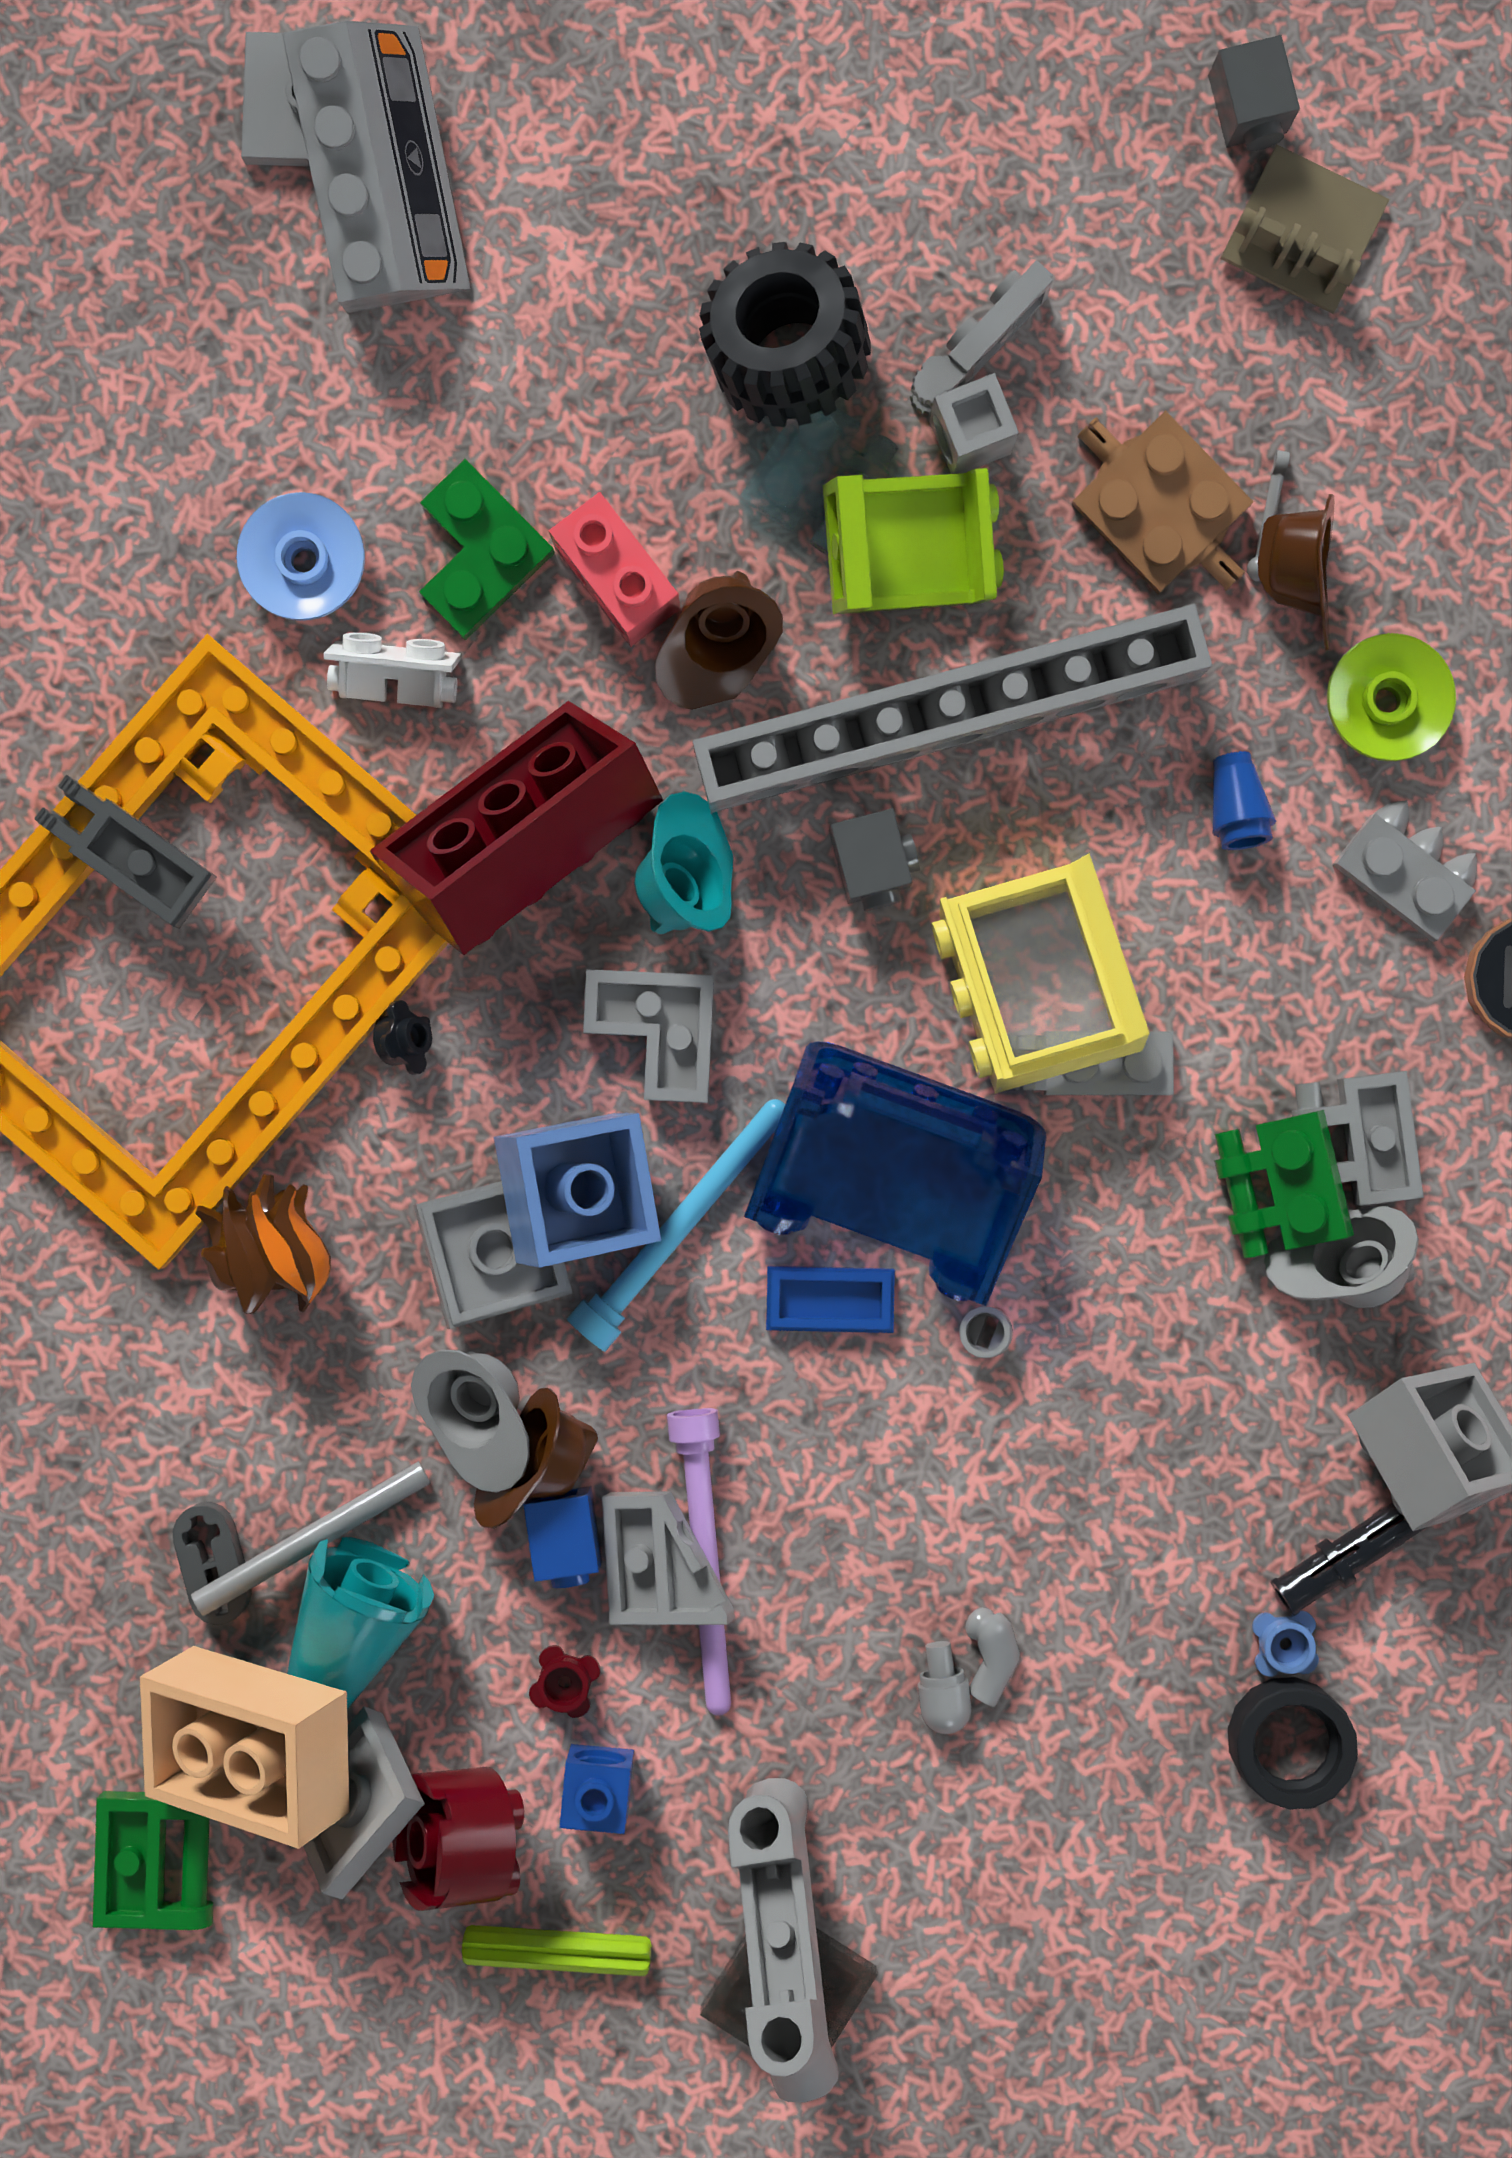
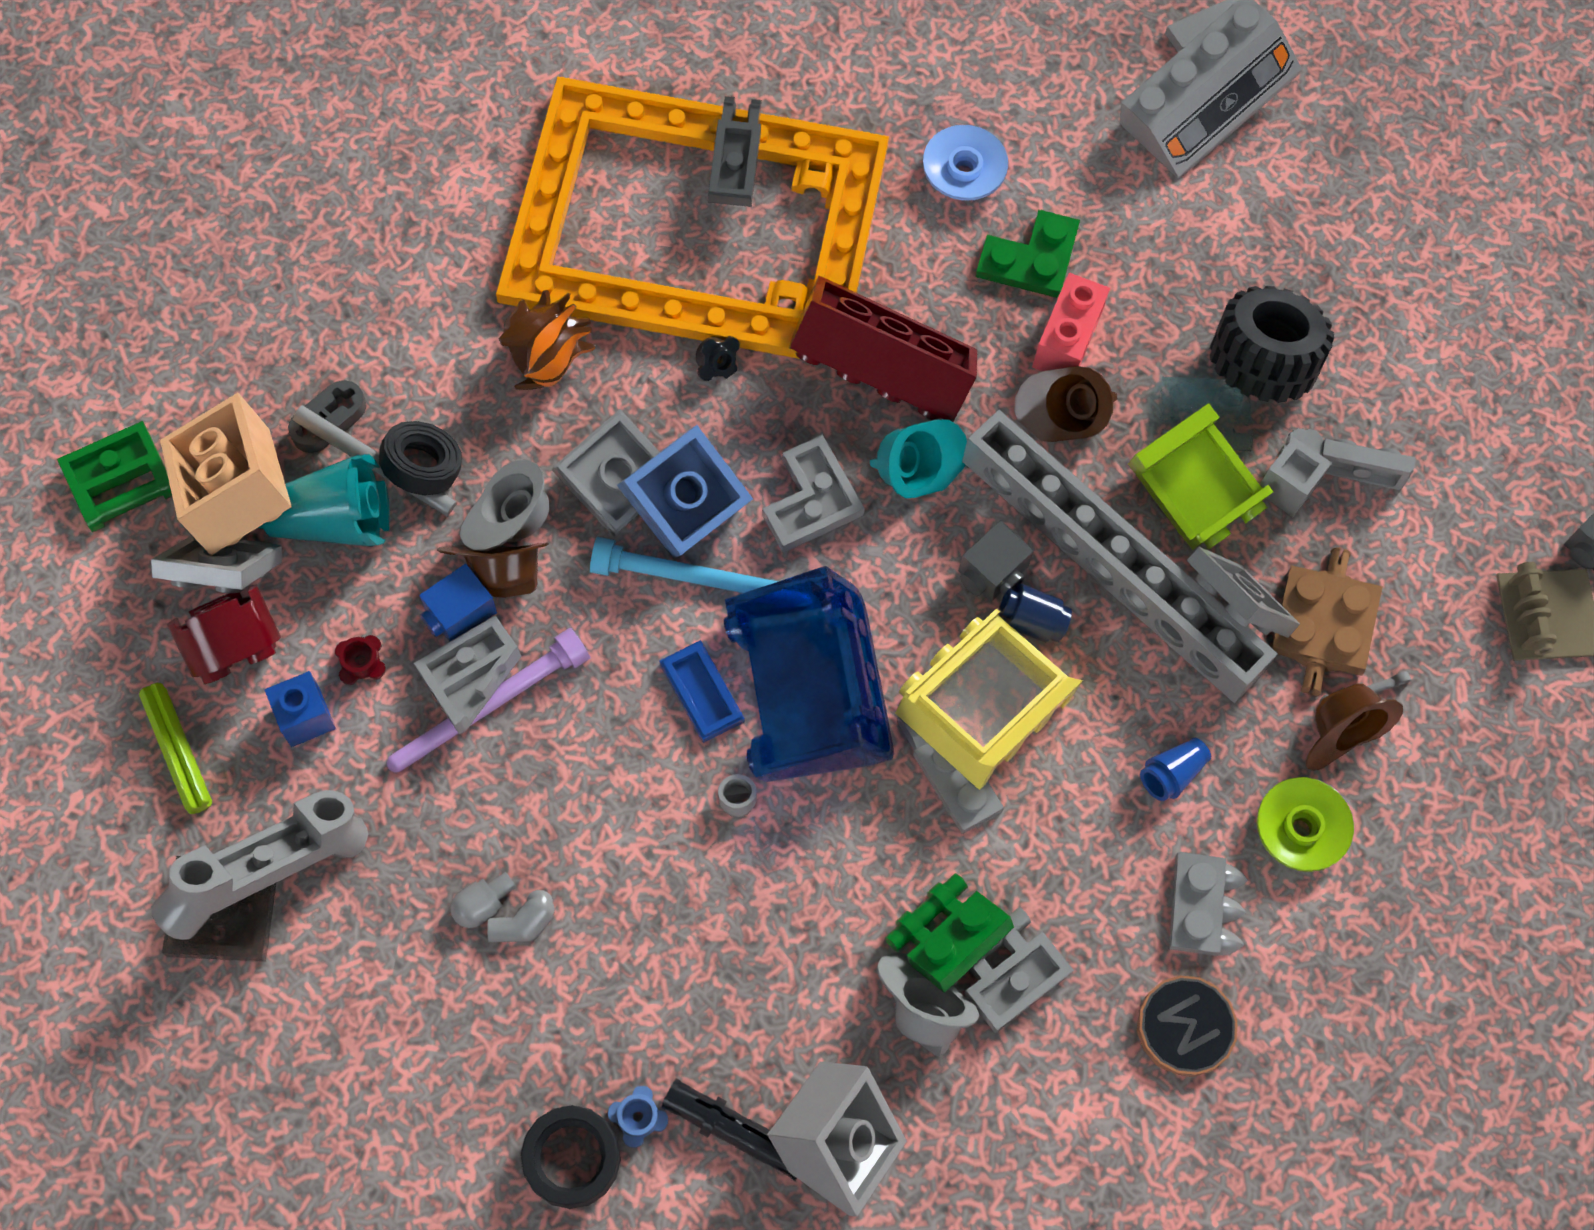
camera: 55 degrees right, 20 degrees down
white hinge [324,633,461,708] -> none
none -> black tyre [379,421,462,496]
none -> dark blue brick [999,584,1072,643]
none -> light grey plate [1187,547,1300,638]

